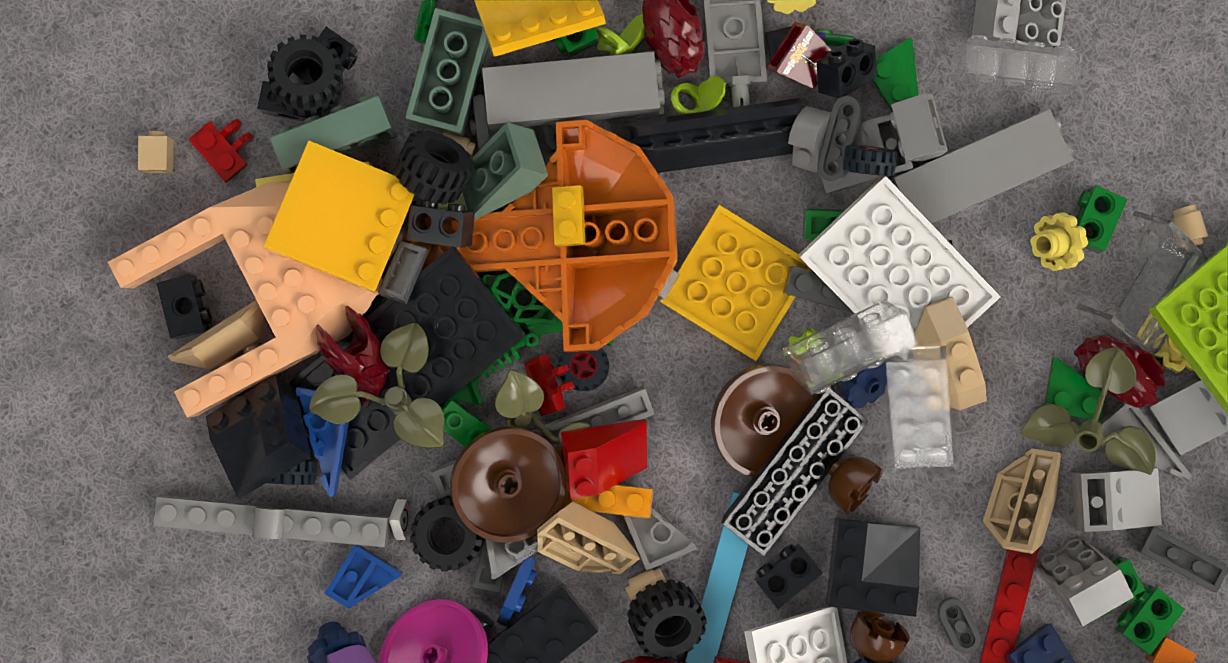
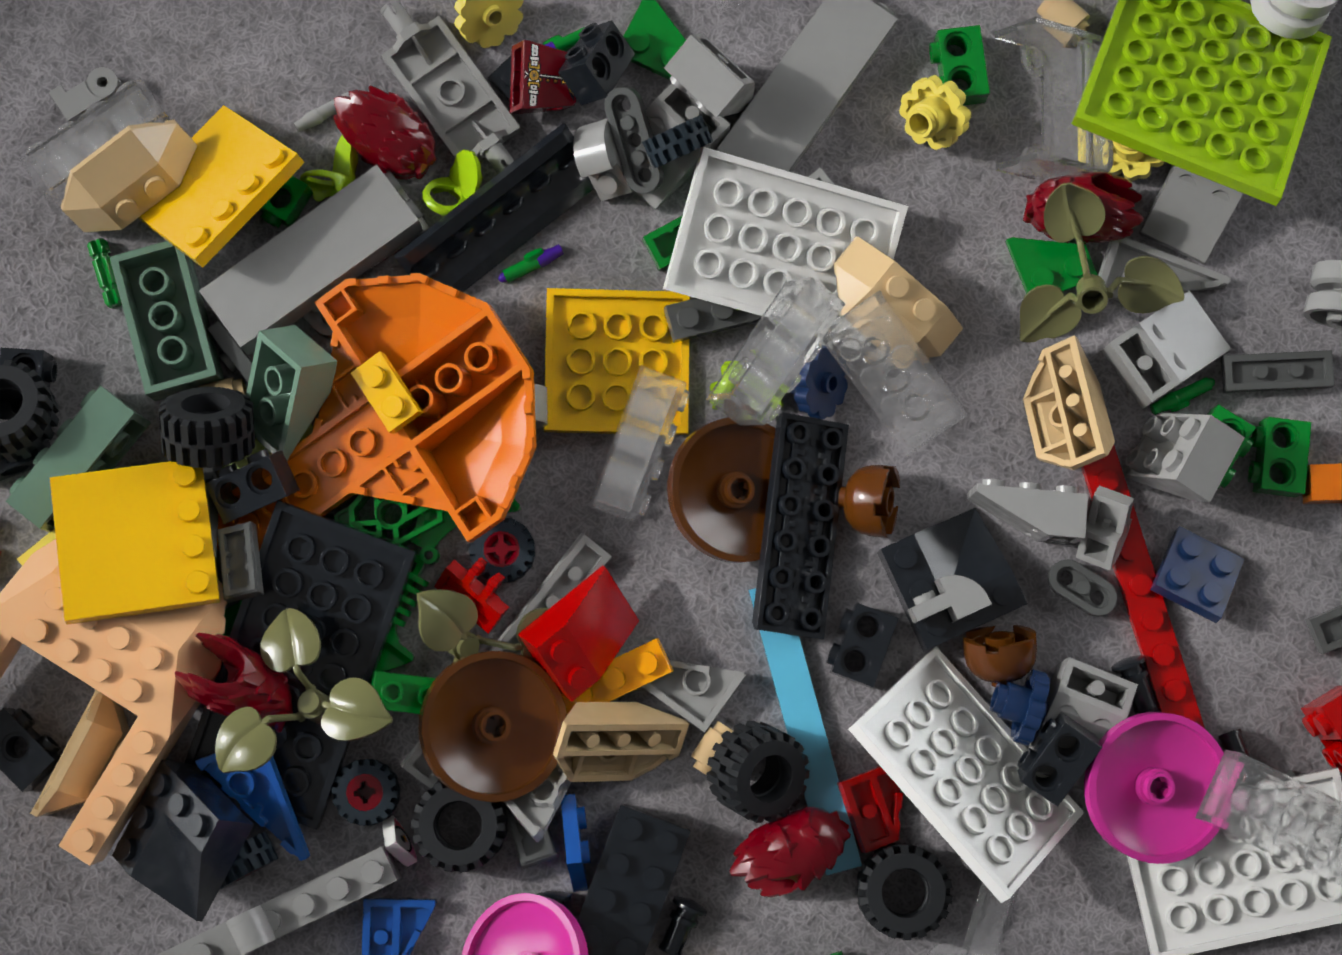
camera: 25 degrees left, 5 degrees down
none -> black wheel [332,759,401,826]
none -> green piece [498,244,564,283]
none -> clear brick [590,364,690,522]
none -> light grey brick [907,575,992,624]
none -> light grey slope [967,479,1088,545]
none -> light grey brick [1076,485,1134,571]
none -> green piece [1150,377,1215,415]

